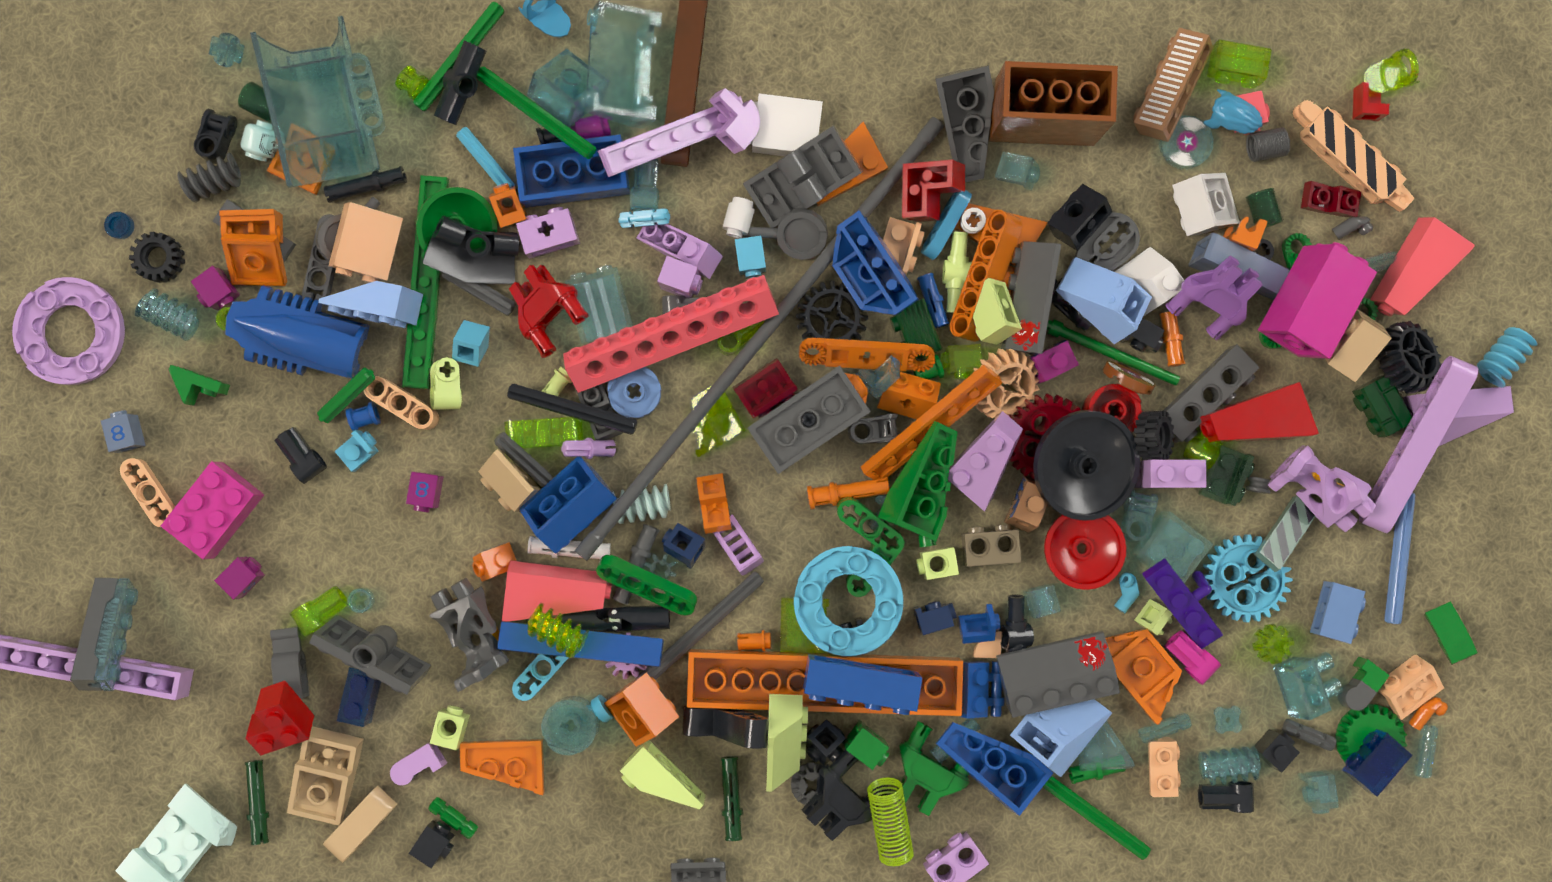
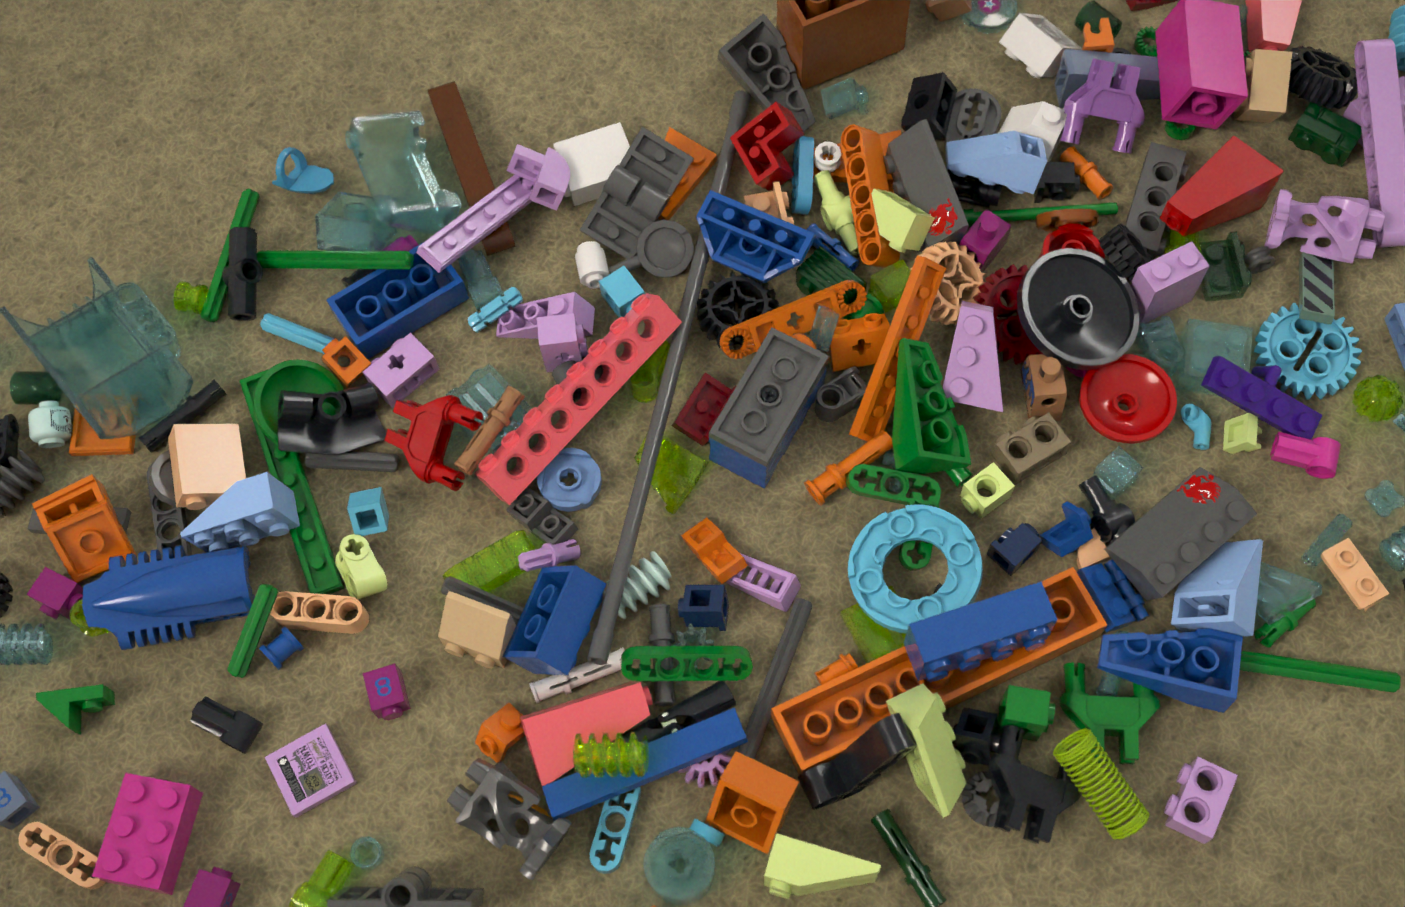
camera: 15 degrees left, 20 degrees down
medium azure bracket [335,430,379,472] -> none
black axle [507,384,637,435] -> none
yellowish green pin [541,366,572,396] -> none
orange wing [1105,628,1182,725] -> none
none -> lavender tile [265,723,357,818]
none -> medium nougat pin [454,386,525,476]

